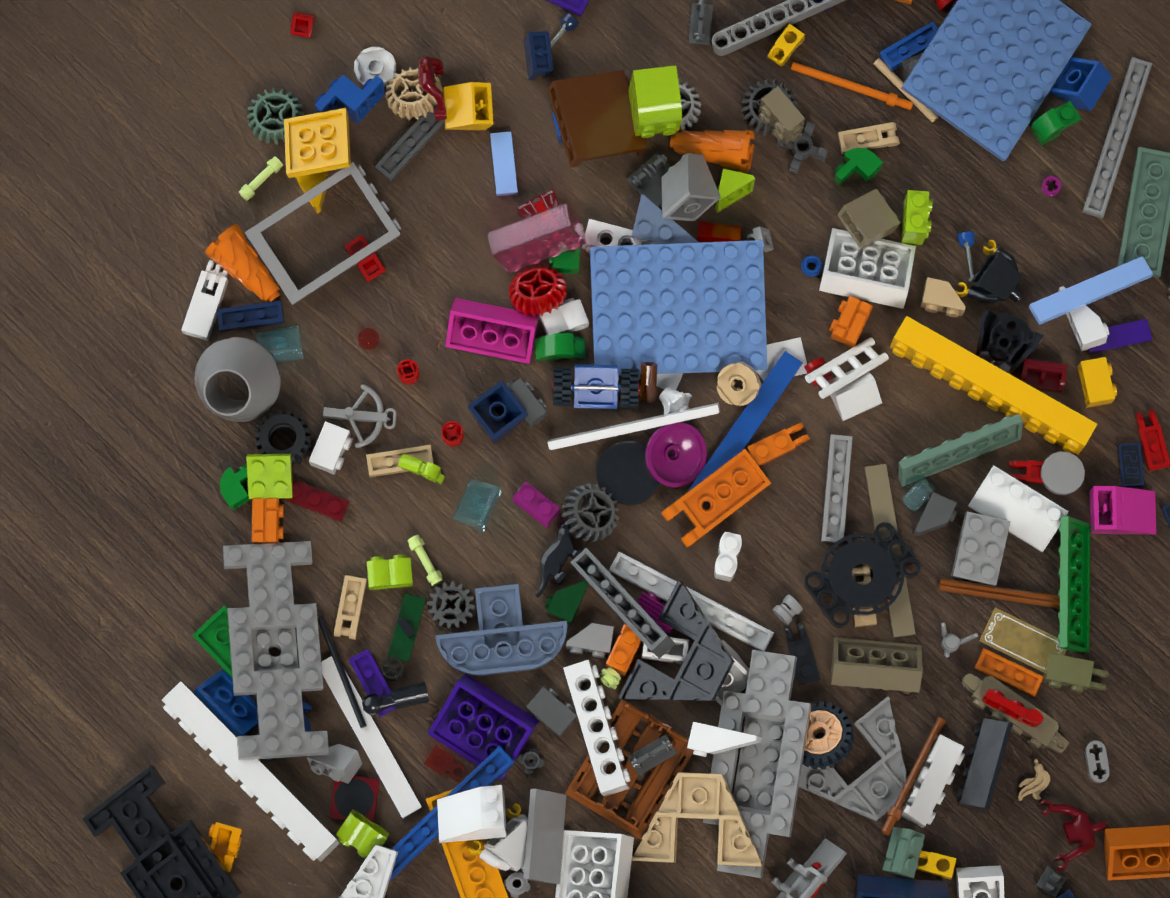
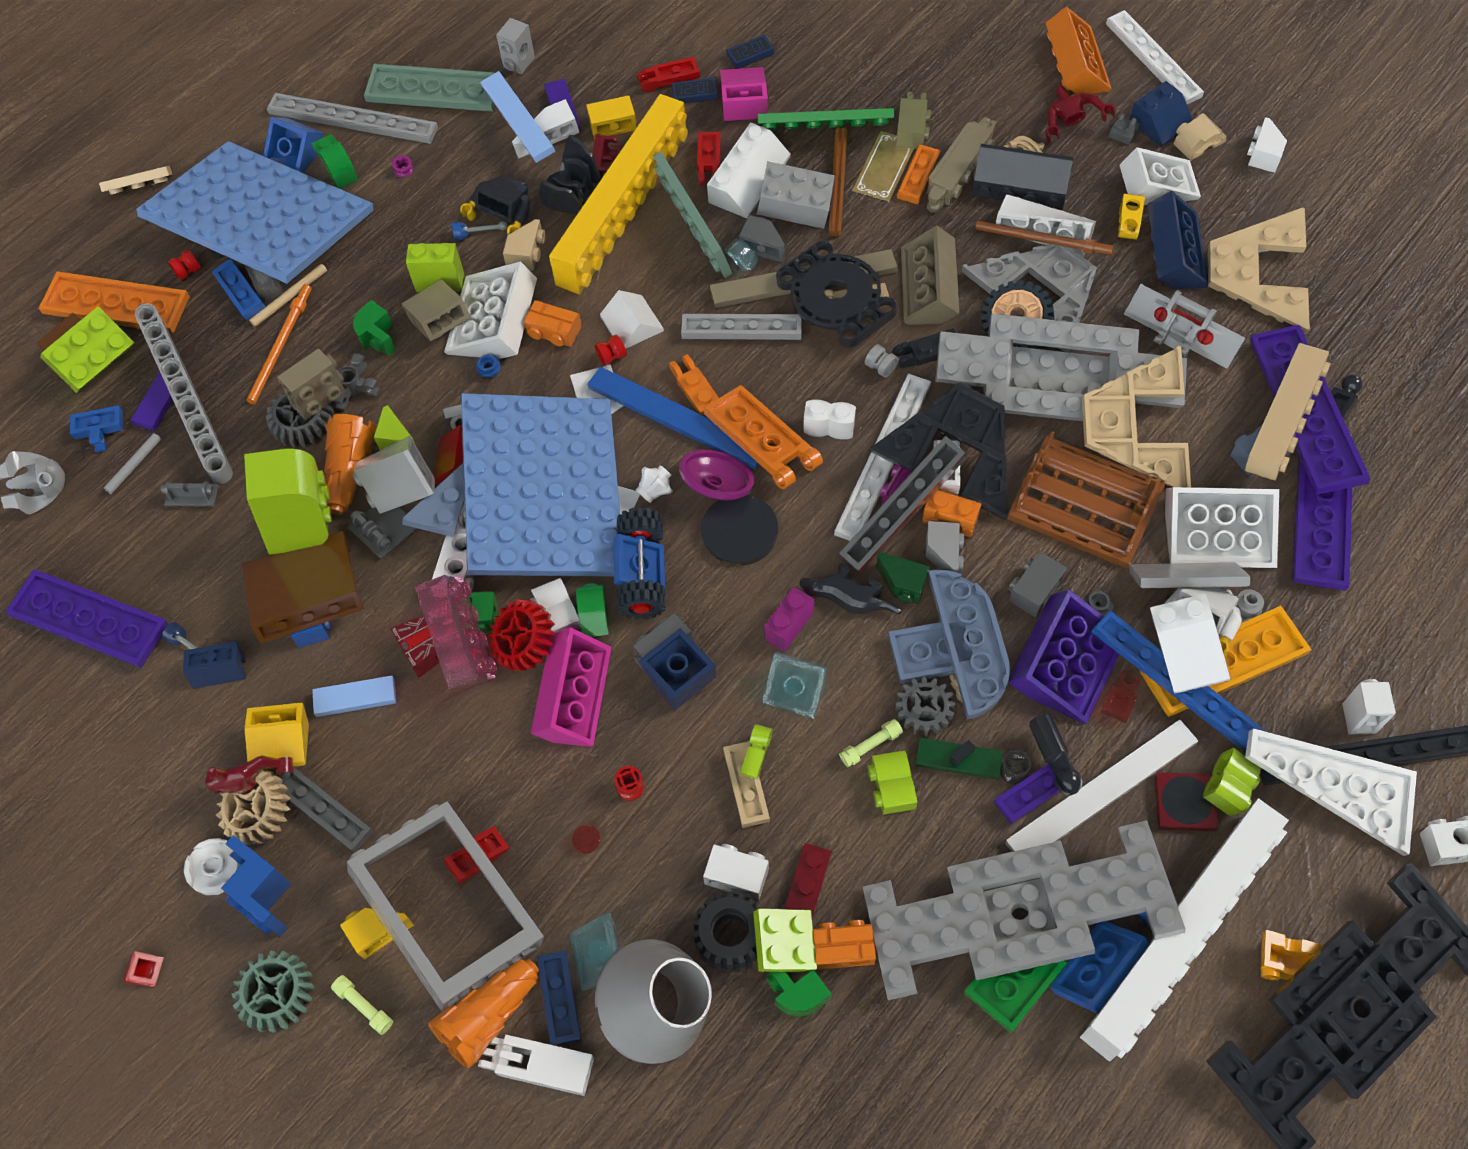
camera: 90 degrees left, 15 degrees down
yellow plate [284,108,351,178] -> none
light grey slope [307,744,362,784] -> none
black axle [317,617,367,729] -> none
light grey piece [323,384,397,448] -> none
tan plate [334,575,367,640] -> none
red wheel [441,421,464,447] -> none
white tile [548,402,720,450] -> none
dark grey gear [561,483,620,542] -> none
white brick [563,660,631,797] -> none
yellowish green plate [599,667,621,689] -> none
dark grey hinge [628,734,677,775] -> none
reddish brown bar [639,362,657,403] -> none
white slope [687,722,762,757] -> none
tan plate [717,362,761,406] -> none
yellow leg [767,24,805,67] -> none
white bar [805,337,889,399] -> none
tan plate [837,122,900,154] -> none
sand green brick [882,827,925,878] -> none
light grey plant [941,622,978,658] -> none
red hinge [981,689,1044,728] -> none
light grey tile [1040,451,1085,495] -> none
light grey beam [1084,741,1110,784] -> none

